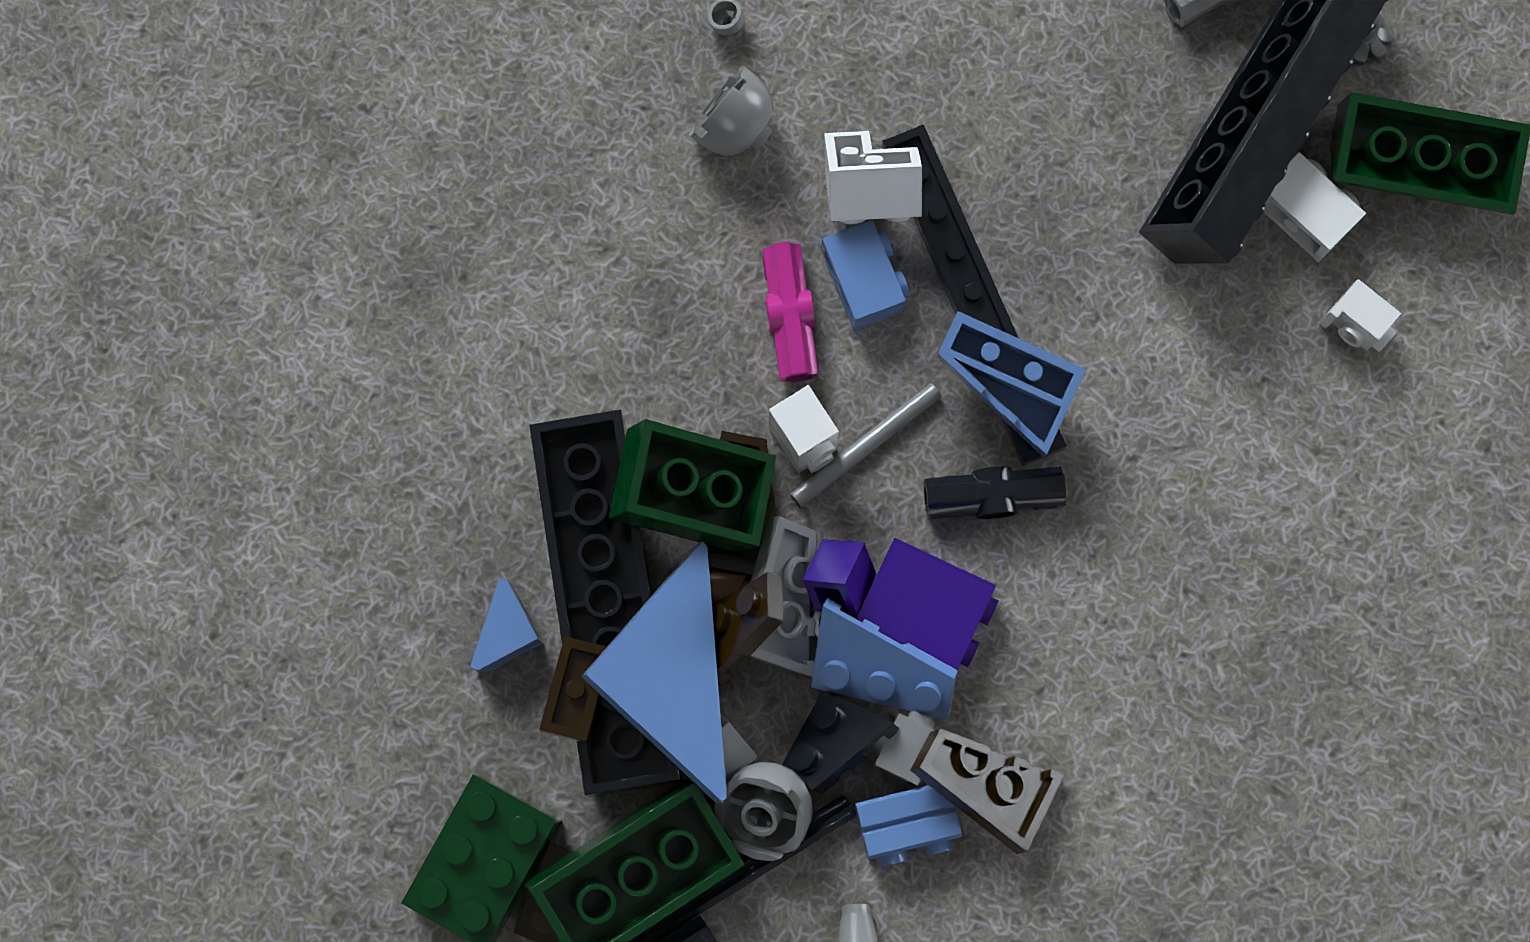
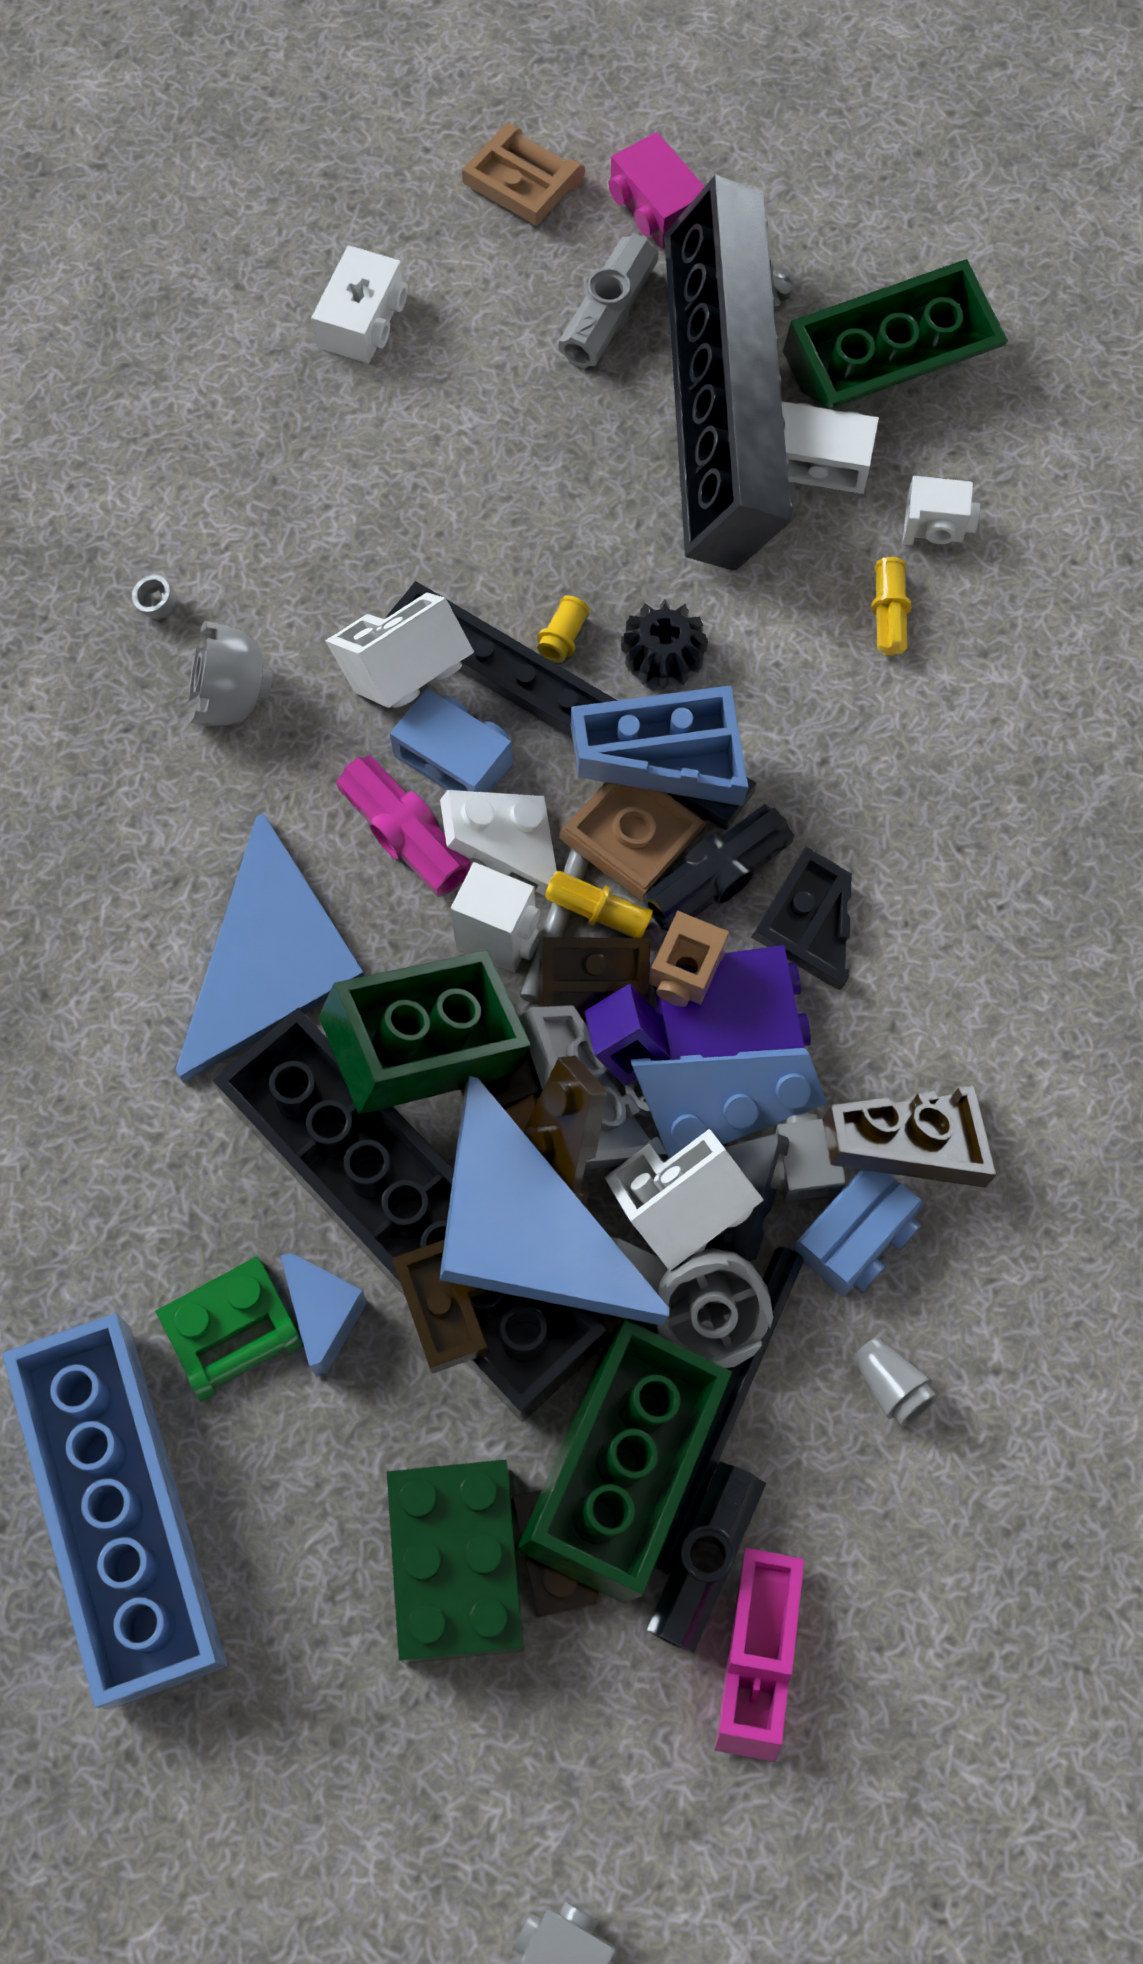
camera: 35 degrees left, 10 degrees down
none -> medium blue brick [2,1313,228,1710]
none -> green plate [155,1256,304,1402]
none -> medium blue tile [176,813,364,1082]
none -> white wing [440,790,557,896]
none -> yellow pin [537,595,590,663]
none -> dark brown wing [539,937,650,1023]
none -> yellow axle [545,871,653,938]
none -> medium nougat plate [559,782,707,901]
none -> white brick [604,1129,763,1271]
none -> black gear [621,599,708,690]
none -> medium nougat brick [650,911,729,1007]
none -> black wing [751,846,852,990]
none -> yellow axle [871,557,912,657]

